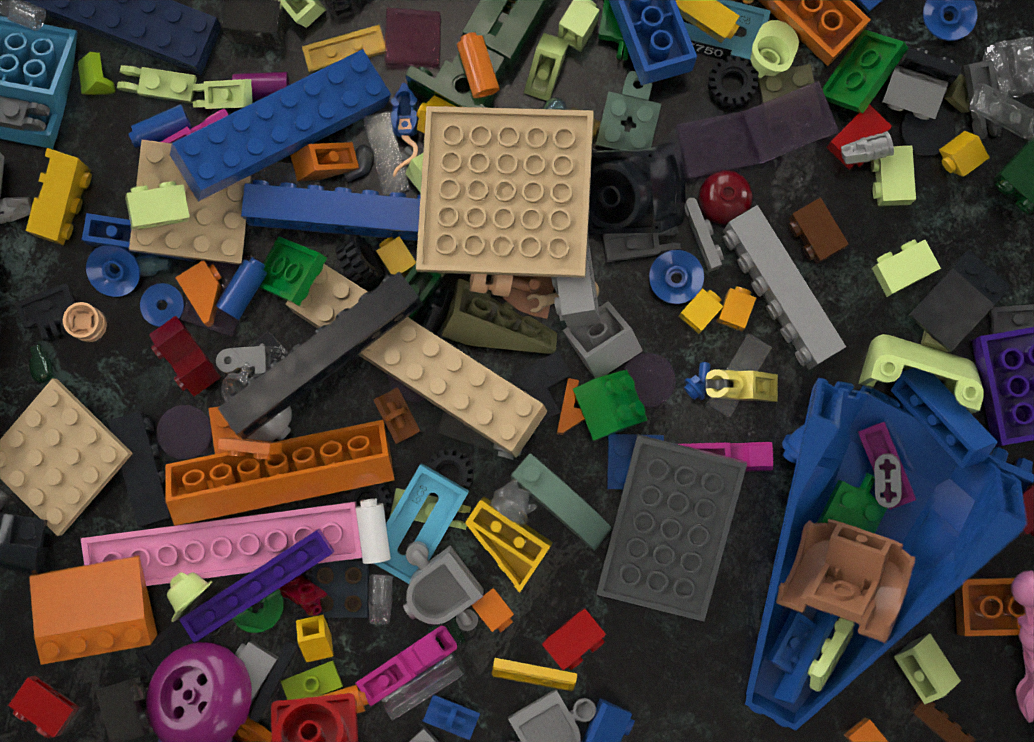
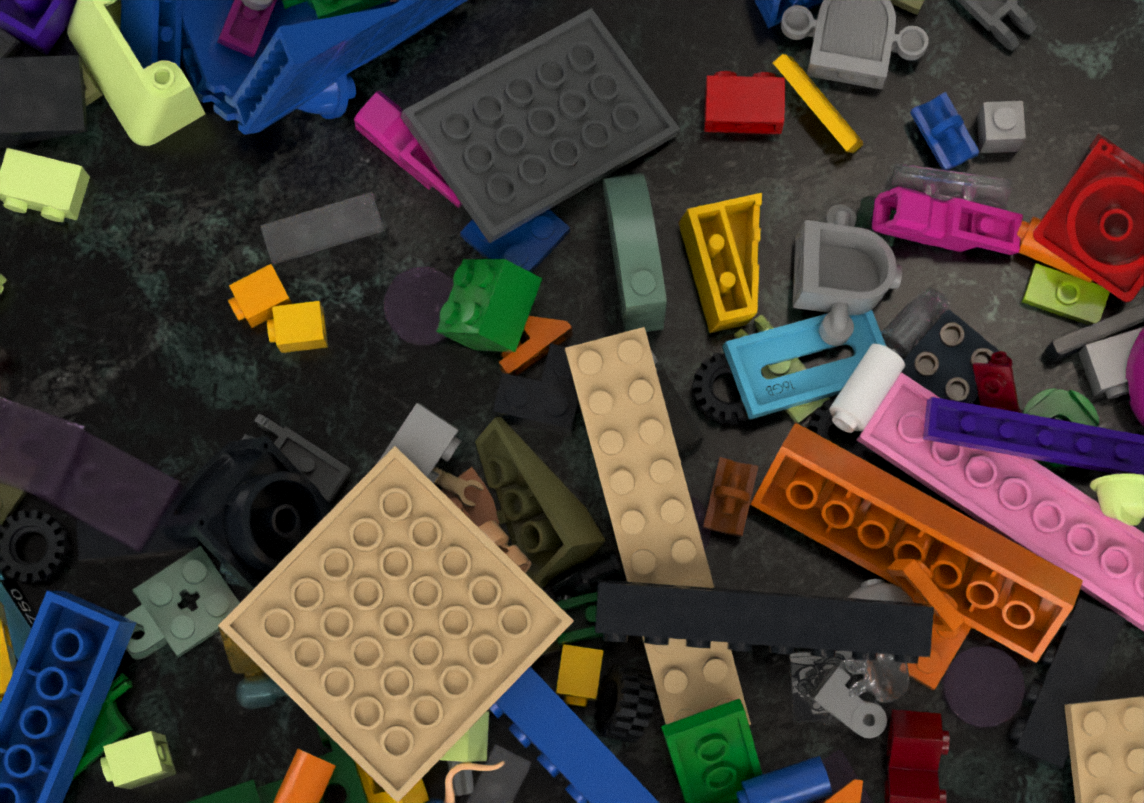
camera: 135 degrees left, 5 degrees down
yellow brick [296,614,333,663] -> none
orange brick [471,588,514,632] -> none
clear piece [491,480,537,525] -> none
yellowish green slope [524,33,569,101] -> none
light grey slope [563,301,643,379] -> none
blue dish [649,250,704,304] -> none
light grey hinge [684,198,724,272] -> none
blue plate [684,362,710,400] -> none
dark red cylinder [697,170,753,226] -> none
light yellow plate [705,370,778,402] -> none
light grey brick [723,205,846,369] -> none
reddish brown brick [788,197,849,265] -> none

